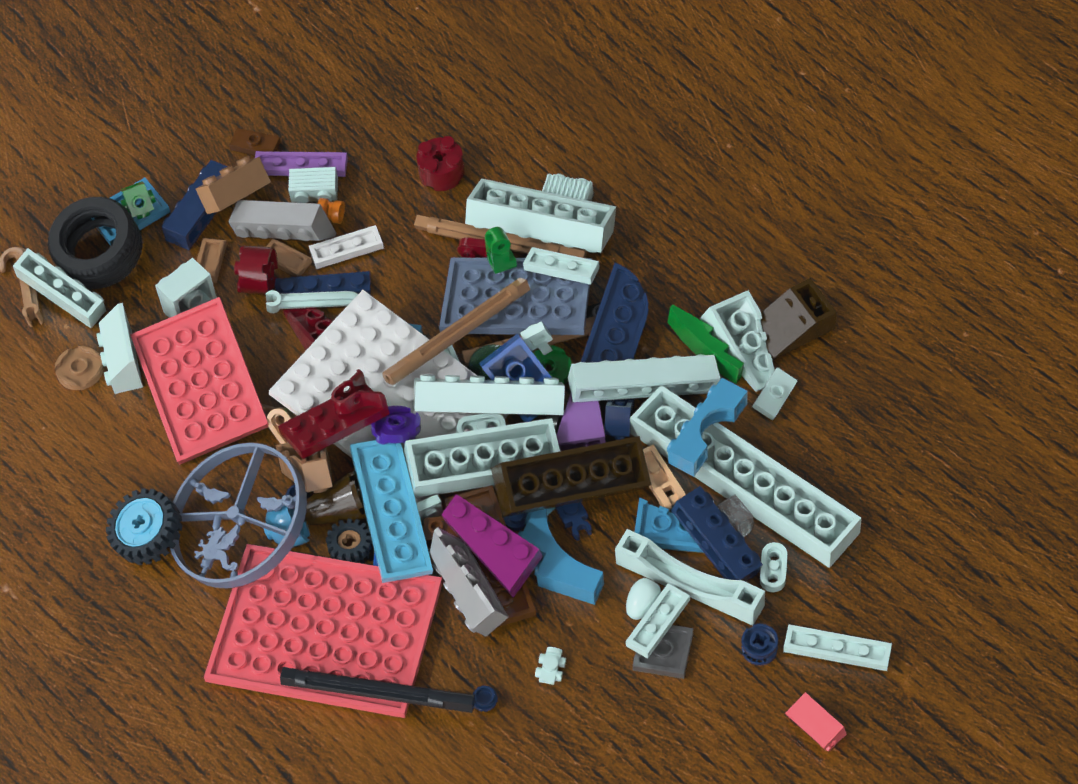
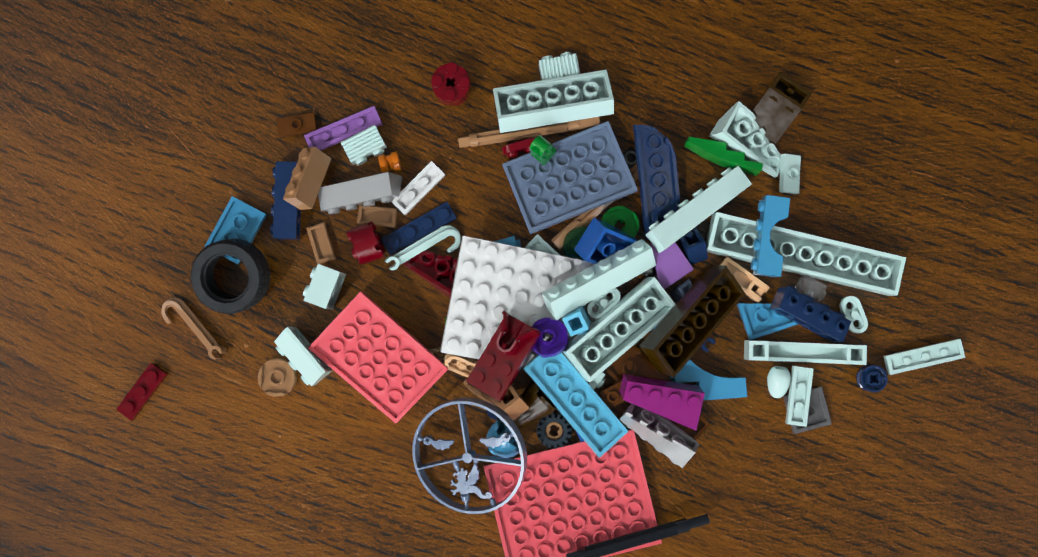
camera: 30 degrees left, 30 degrees up
light aqua brick [13,249,106,328] -> none
wheel [106,488,182,565] -> none
brick [120,181,156,219] -> none
medium nougat piece [382,278,530,385] -> none
dark blue plate [472,686,498,711] -> none
light aqua plate [520,321,553,355] -> none
light aqua plate [523,247,599,285] -> none
light aqua piece [535,647,566,685] -> none
coral hinge [785,692,847,751] -> none
none -> medium azure brick [562,306,591,336]

